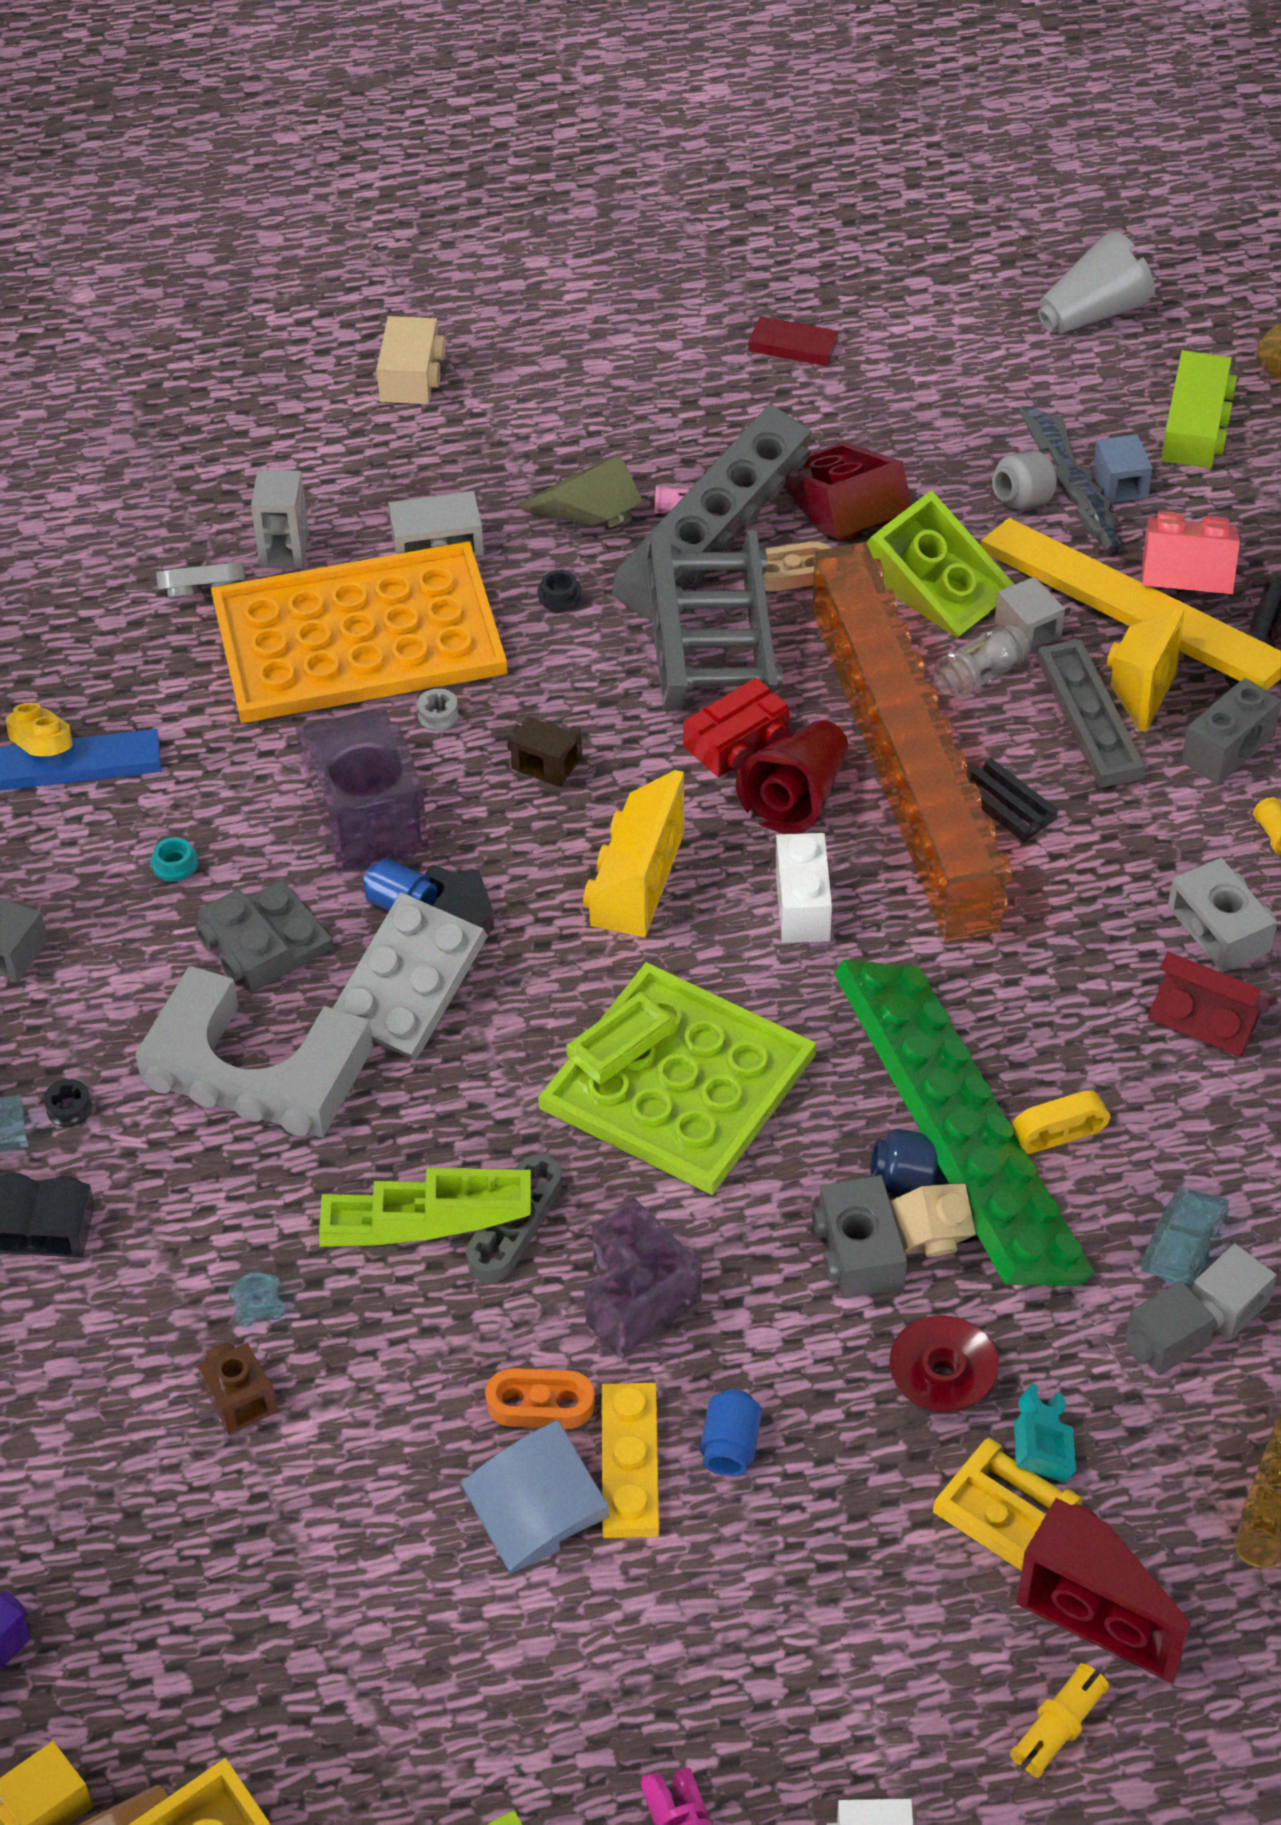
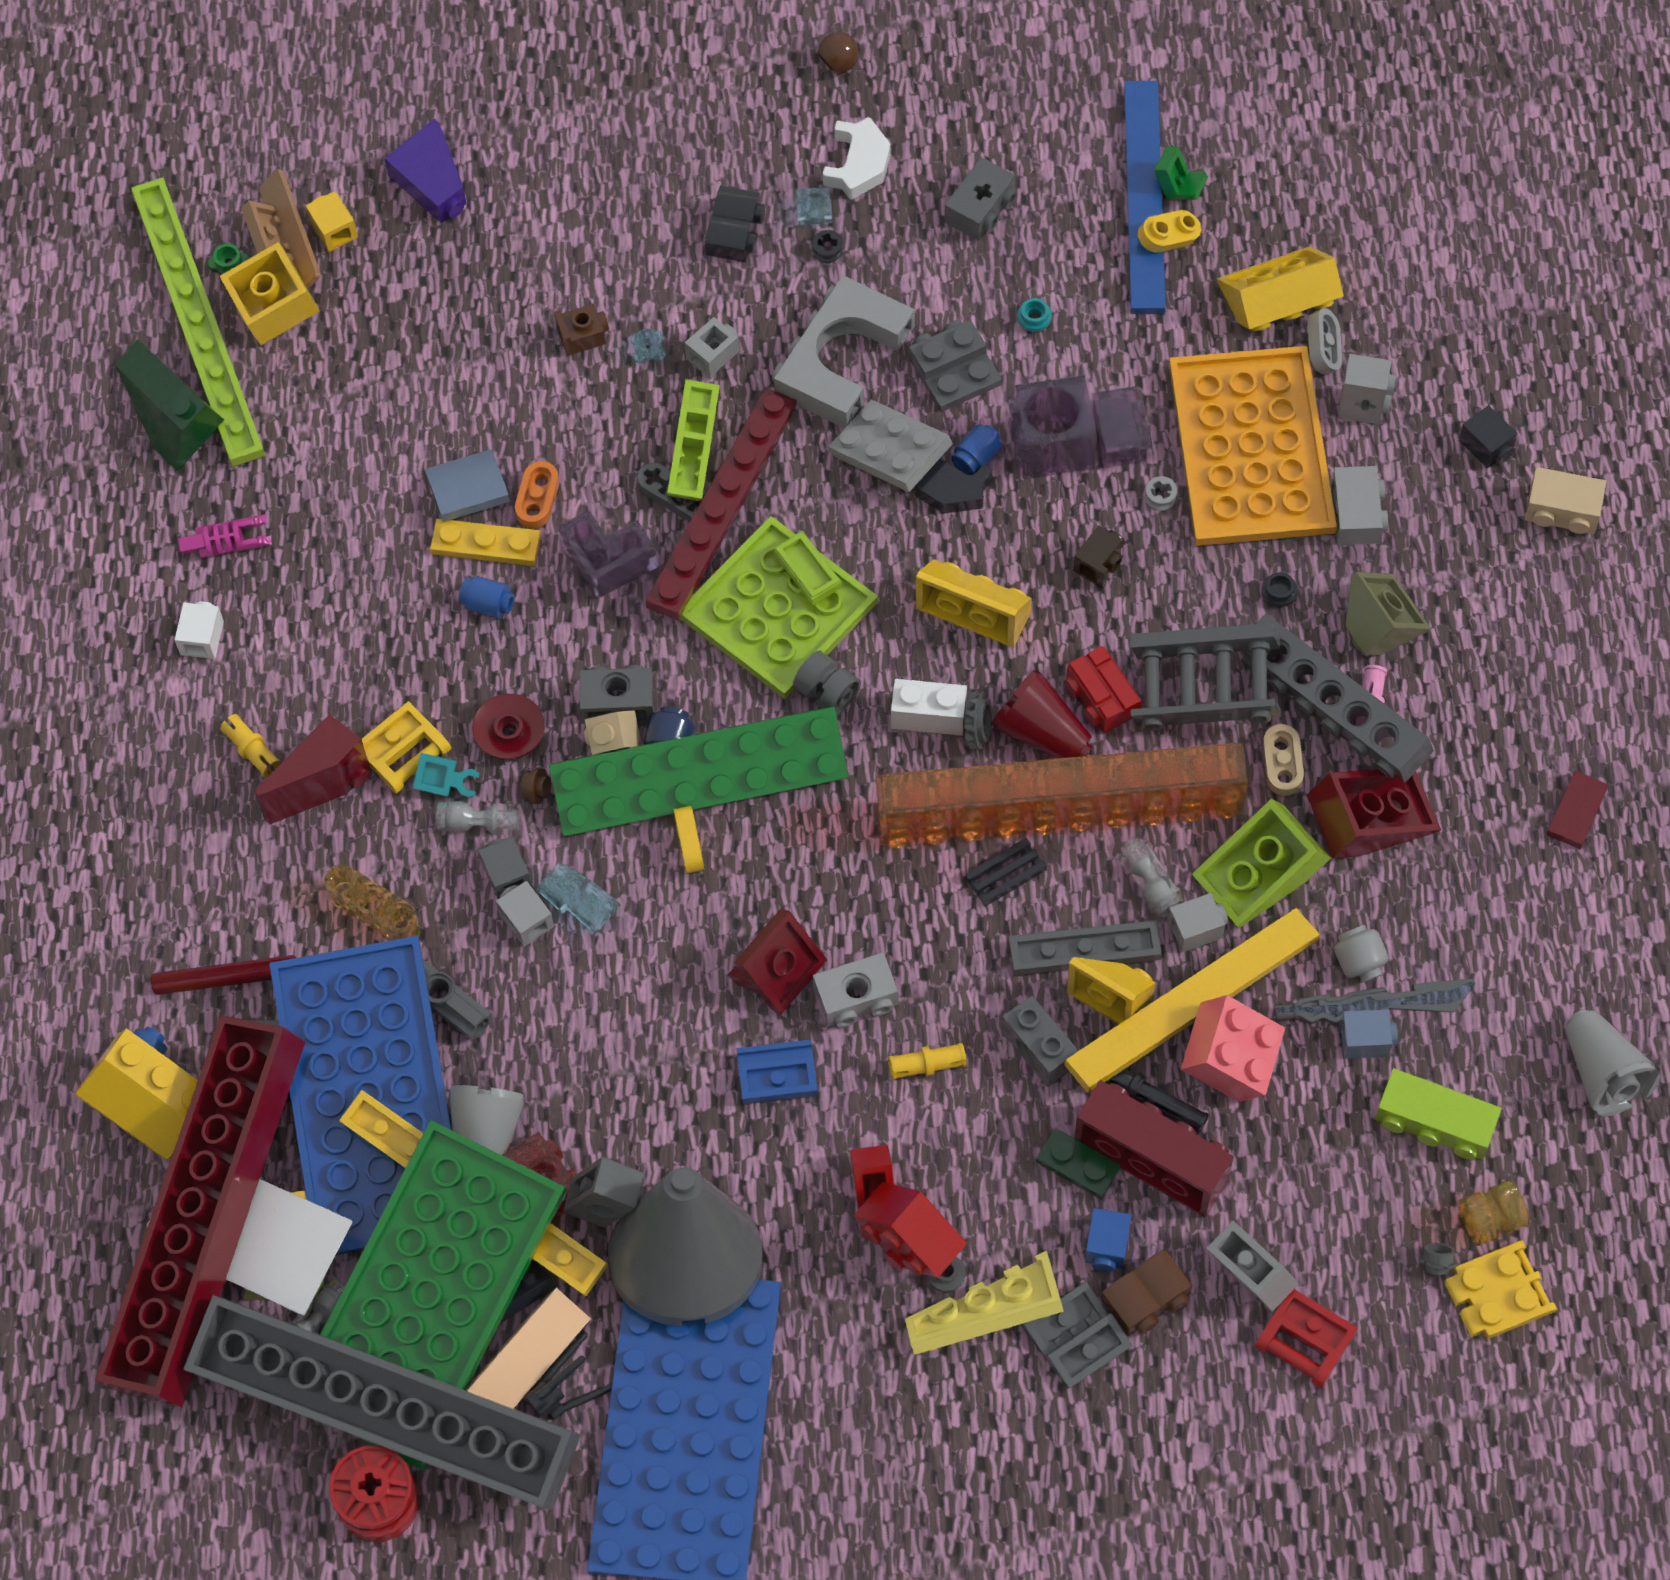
camera: 100 degrees right, 15 degrees up
none -> clear piece [436,798,519,838]
none -> reddish brown plate [521,768,552,804]
none -> dark red plate [646,388,797,621]
none -> light grey brick [685,317,739,379]
none -> dark grey wheel [793,650,861,716]
none -> dark grey gear [964,691,993,749]
none -> yellow slope [1217,246,1344,331]
none -> black brick [1459,405,1517,469]

